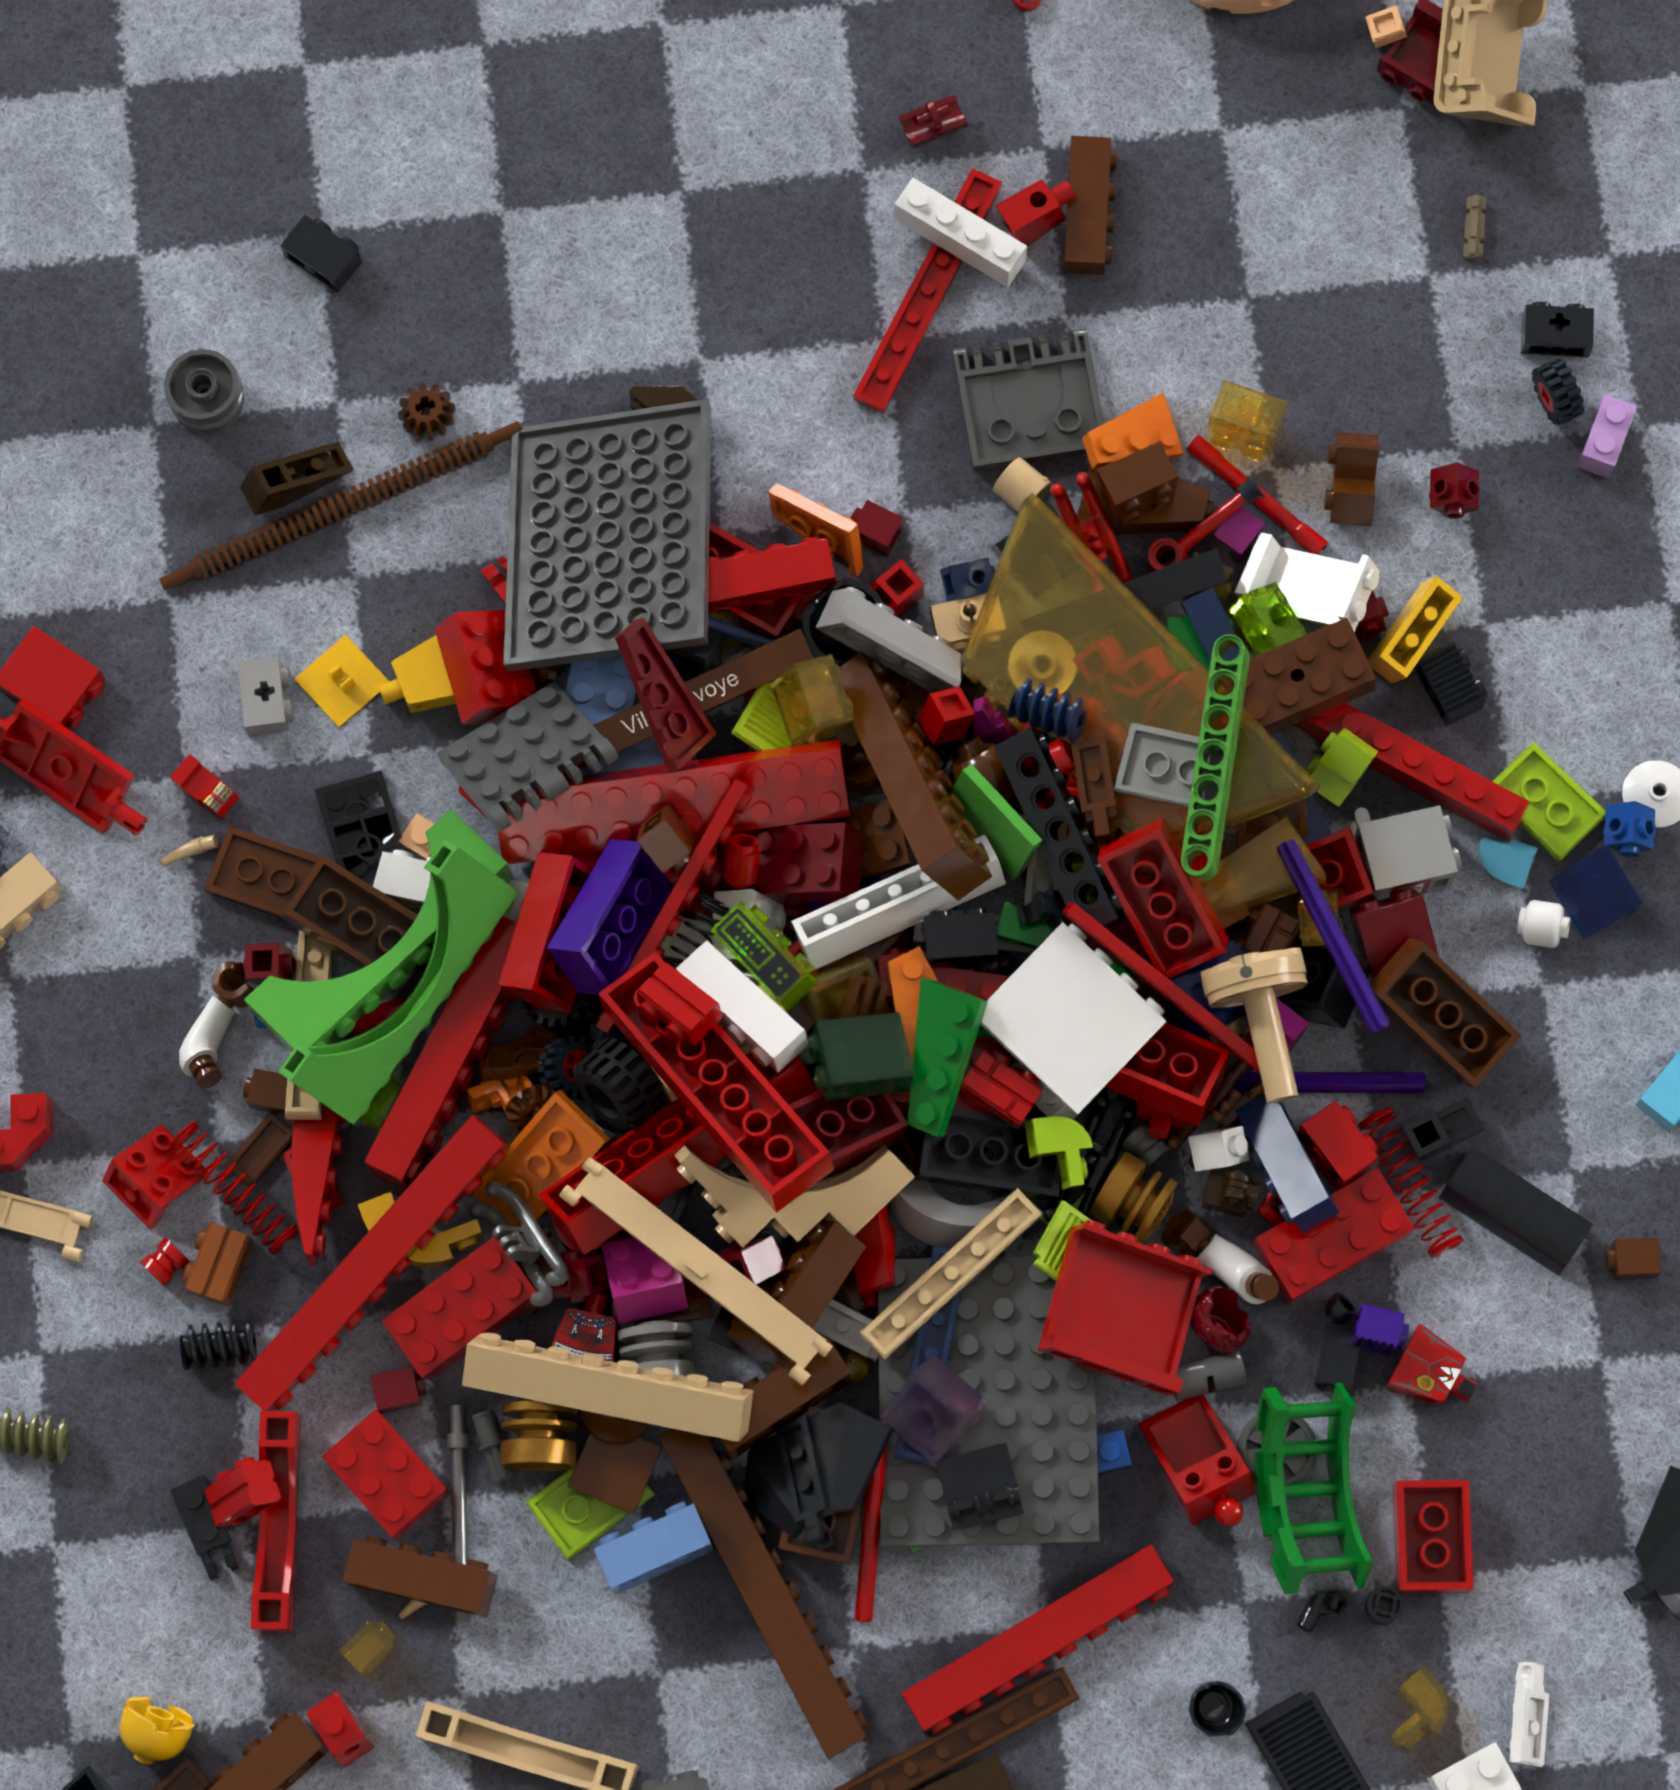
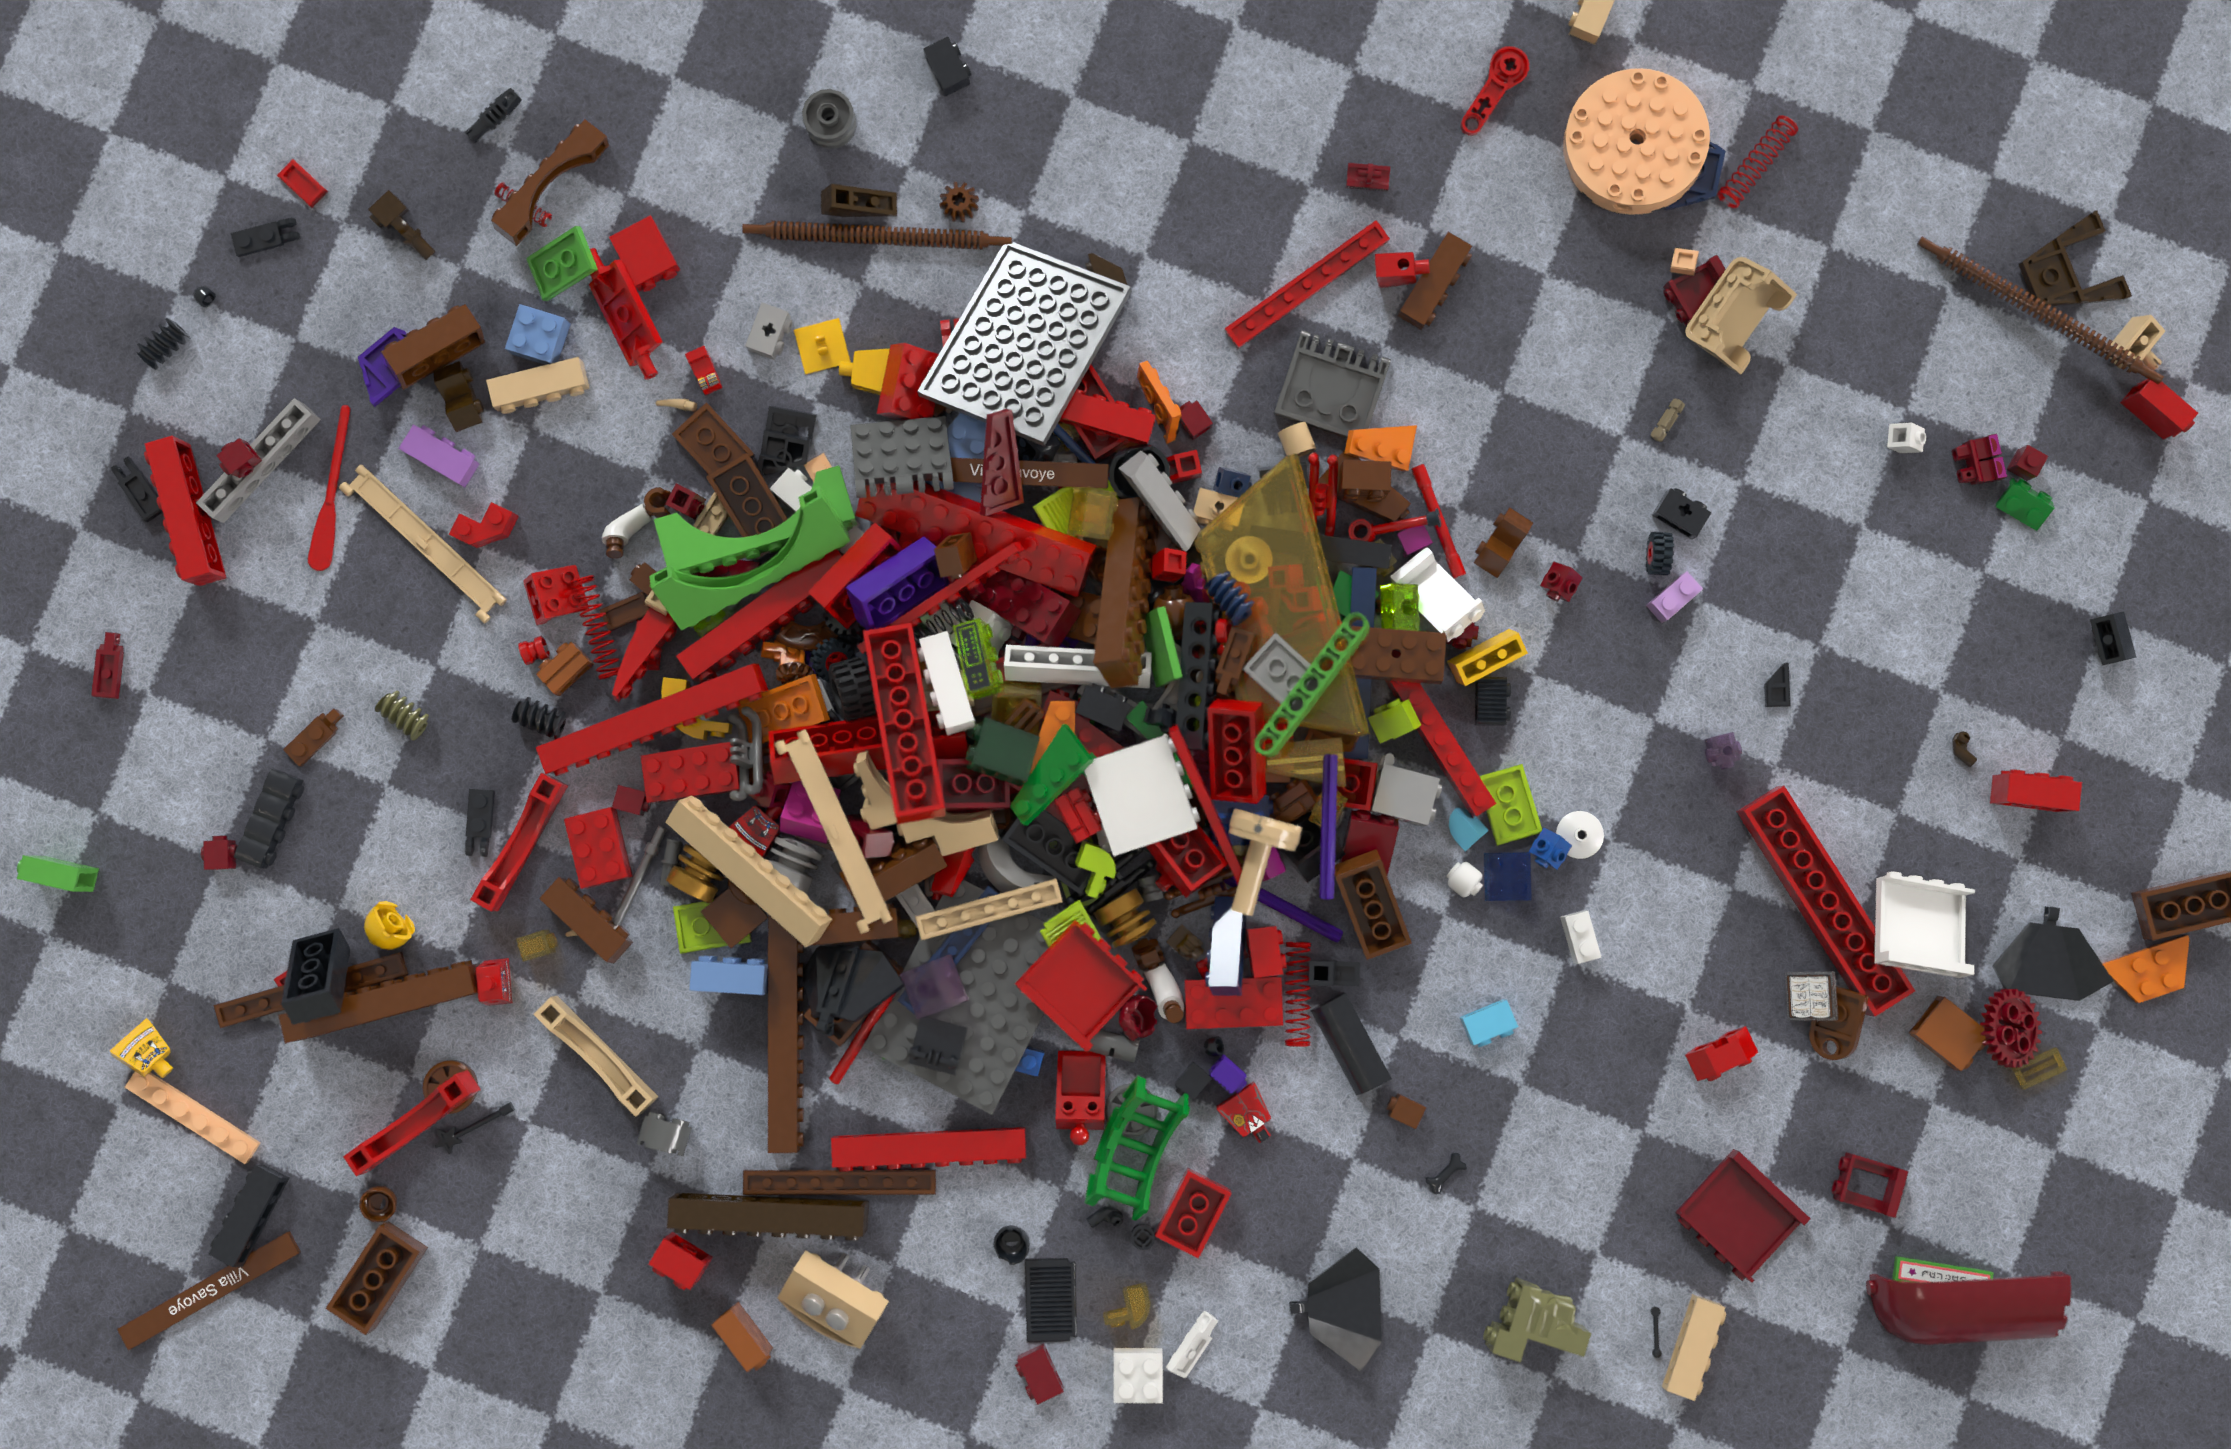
camera: 25 degrees right, 10 degrees up
red brick [205,1457,281,1528] -> none
red brick [637,962,722,1046] -> none
red brick [722,834,761,889] -> none
white brick [894,177,1027,287] -> none
white brick [1188,1125,1250,1172] -> none
clear yellow brick [1206,380,1289,461] -> none

